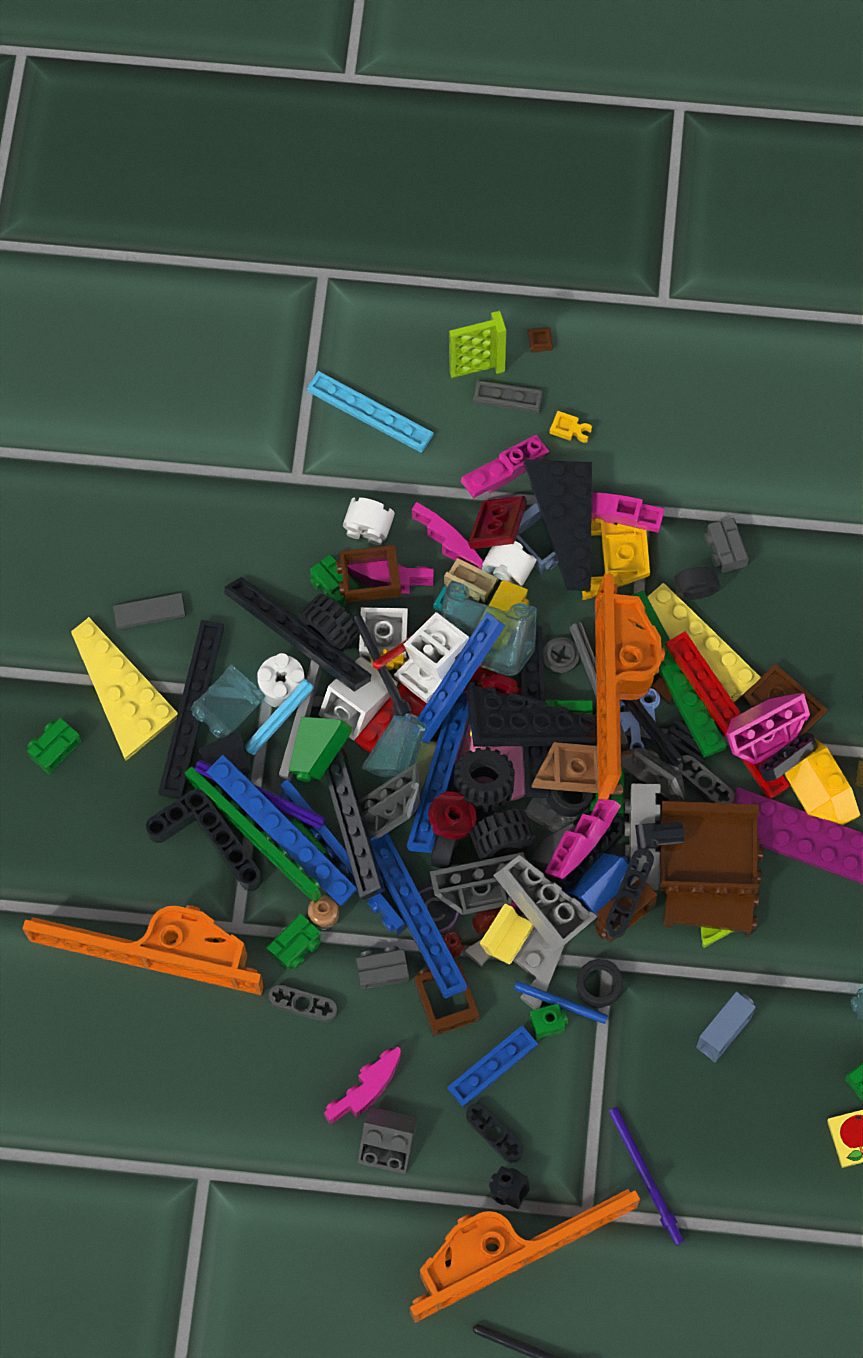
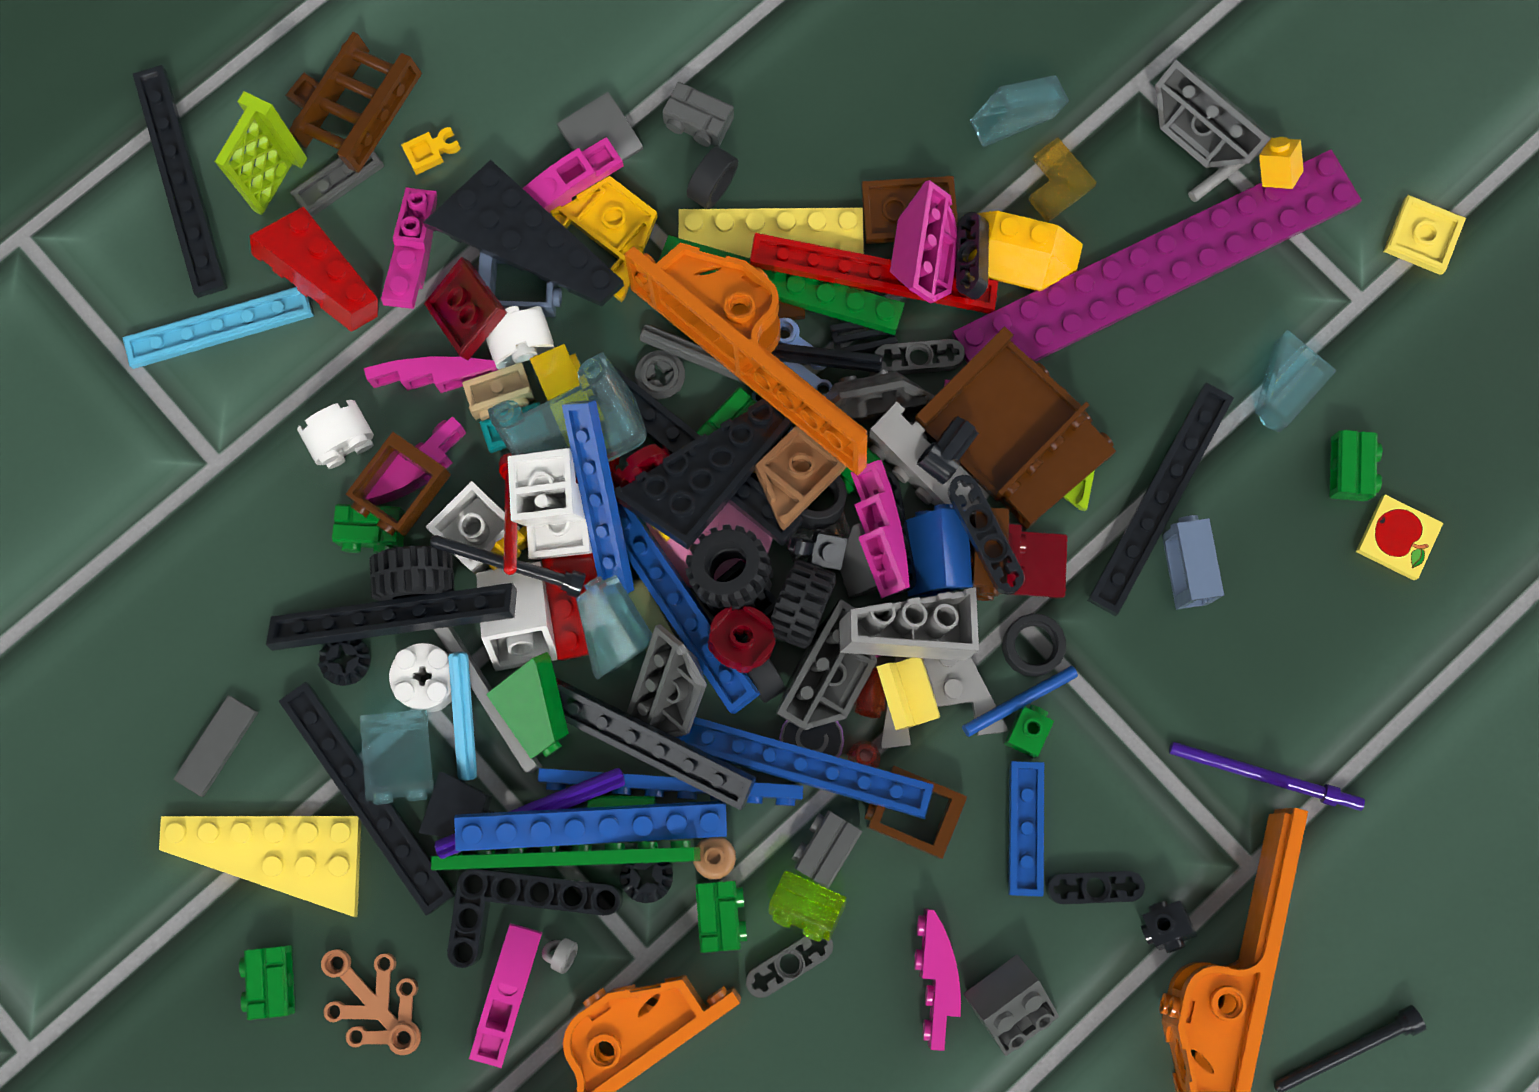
camera: 50 degrees left, 10 degrees up
none -> black plate [133,65,228,298]
none -> red wedge [249,206,378,332]
none -> reddish brown fence [289,32,422,173]
none -> black gear [317,639,371,686]
none -> nougat plant [321,949,421,1055]
none -> dark pink slope [469,923,542,1068]
none -> light grey tile [542,938,578,974]
none -> dark grey slope [557,92,643,162]
none -> black gear [620,862,673,903]
none -> clear neon green brick [769,870,847,942]
none -> plate [788,531,848,570]
none -> dark red bracket [1001,524,1068,598]
none -> black plate [1087,383,1234,616]

